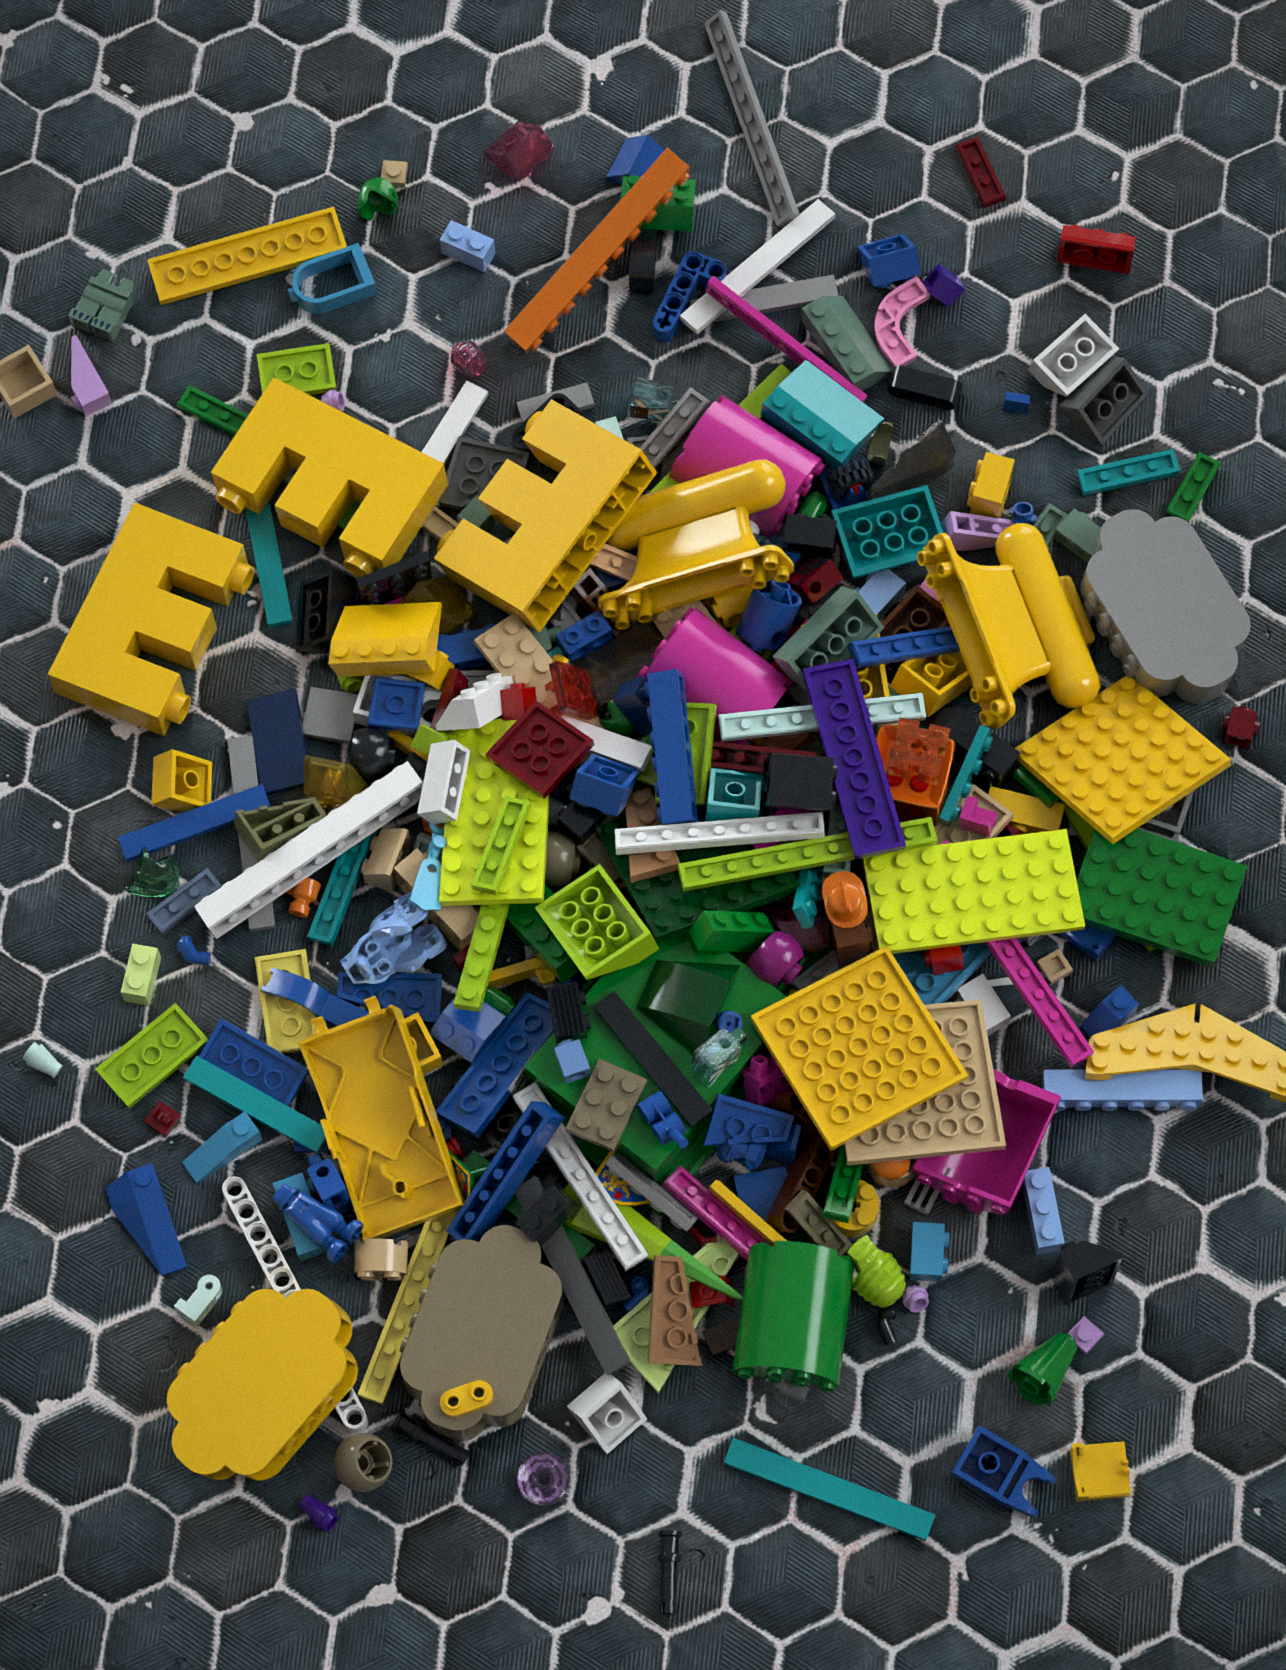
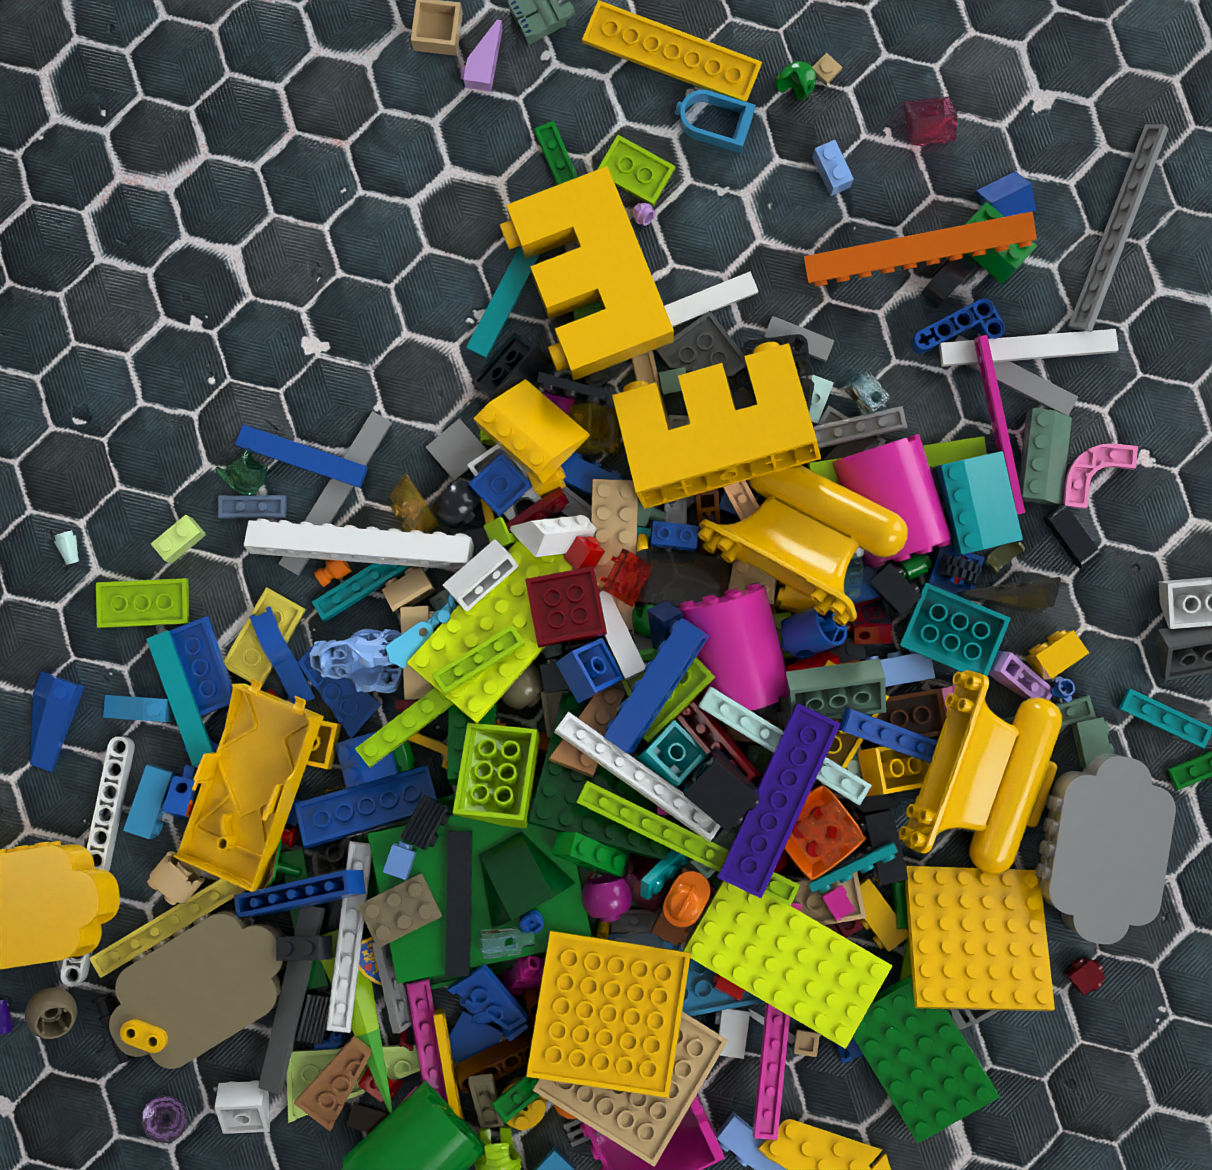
camera: 40 degrees right, 15 degrees up
yellow brick [48,502,255,736] -> none
dark red tile [144,1100,182,1138] -> none
yellow slope [151,749,212,811] -> none
light aqua leg [174,1275,222,1327] -> none
blue arm [177,936,211,965] -> none
olive wedge [234,797,327,862] -> none
dark blue tile [247,688,312,796] -> none
blue piece [272,1183,364,1264] -> none
clear pink head [451,341,487,377] -> none
blue beam [637,1090,688,1148] -> none
blue slope [857,234,921,288] -> none
dark purple panel [923,263,965,306] -> none
blue tile [1003,392,1031,414] -> none
blue slope [1080,985,1139,1038] -> none

